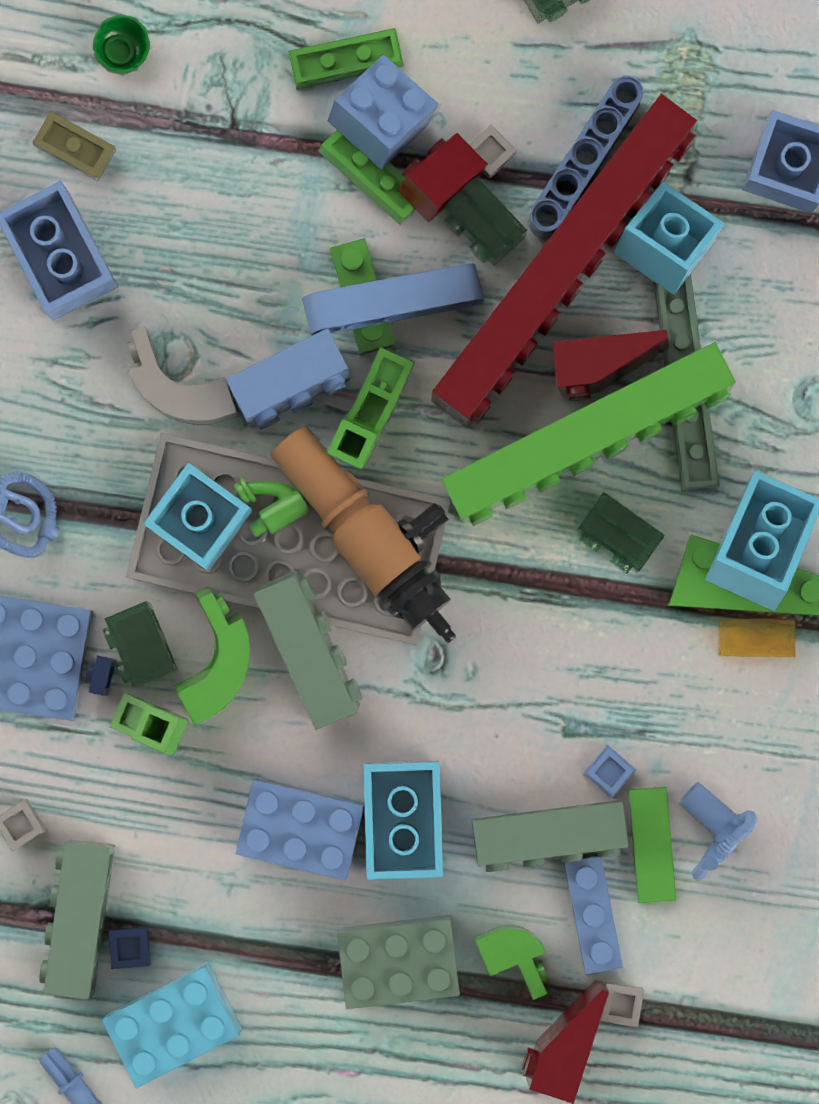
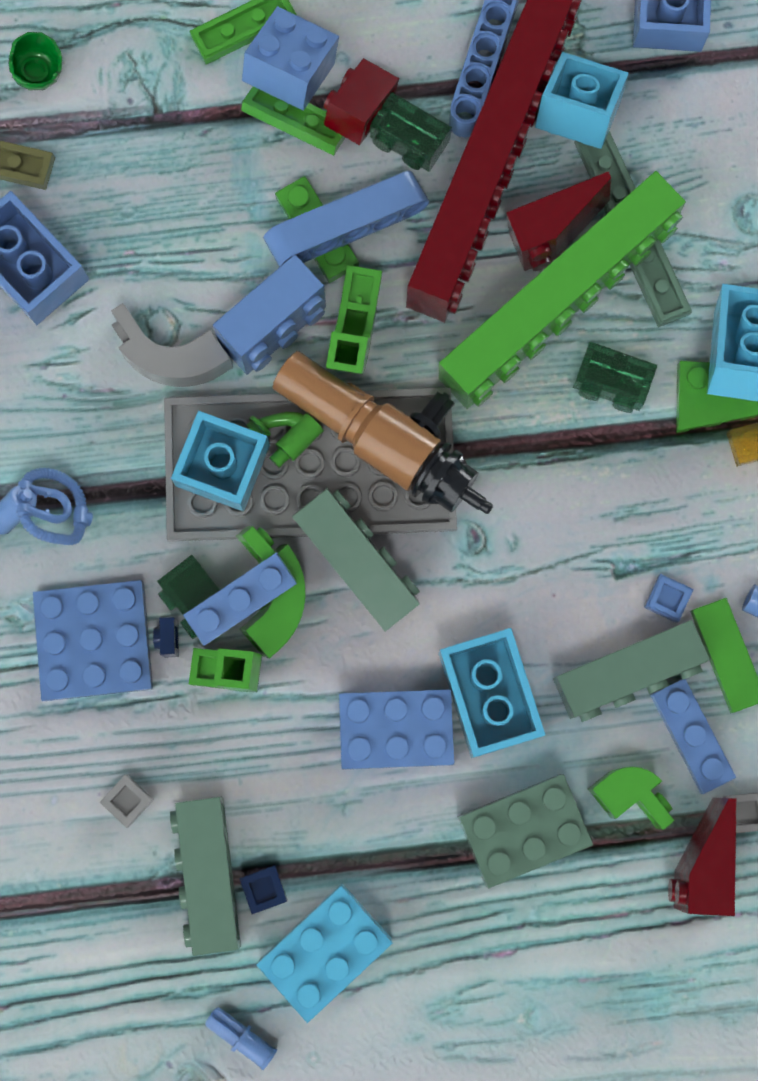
camera: 20 degrees left, 5 degrees down
light grey plate [470,125,517,179] -> none
none -> medium blue plate [183,552,297,646]

